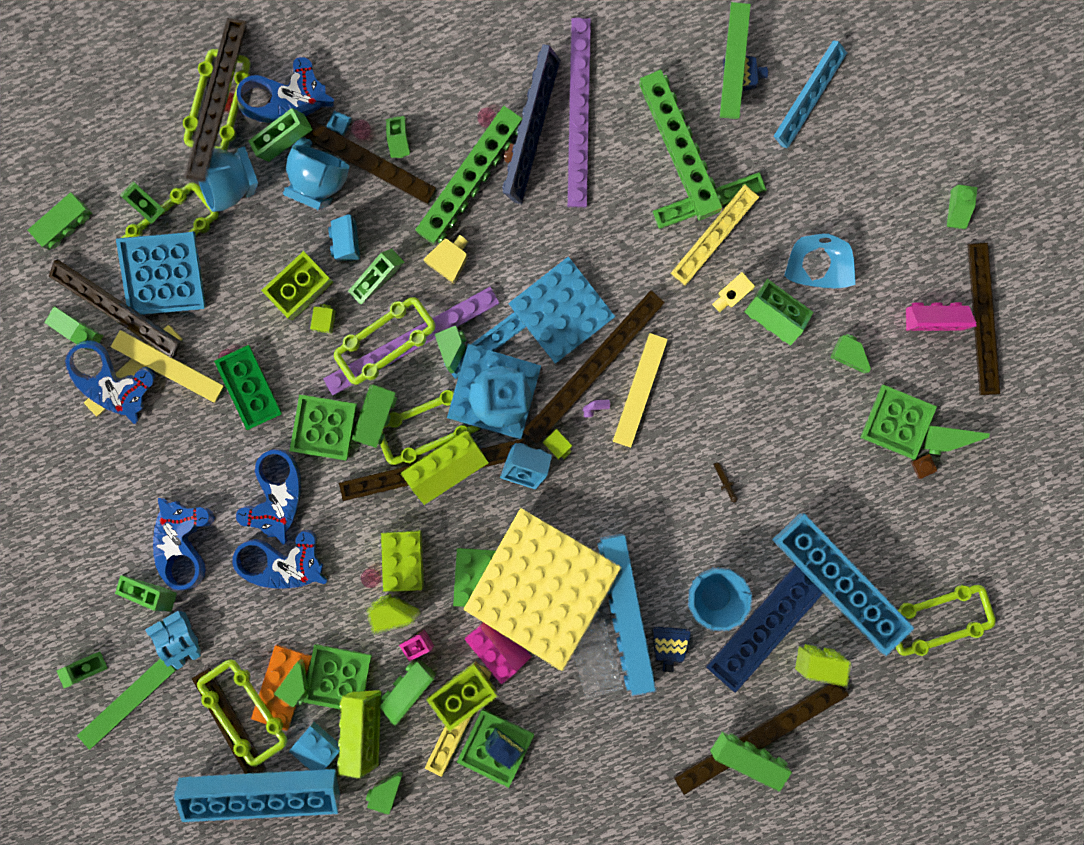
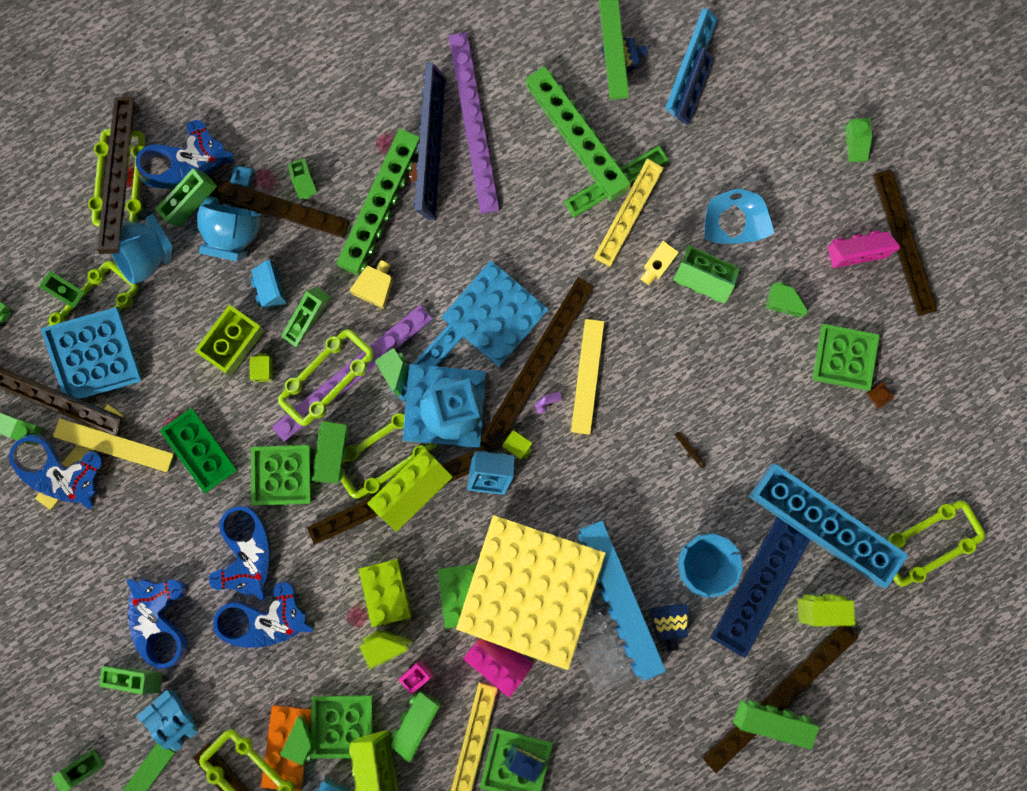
camera: 20 degrees left, 5 degrees down
lime brick [426,661,498,732] -> none
bright green slope [924,426,990,455] -> none
none -> dark blue tile [675,48,714,124]

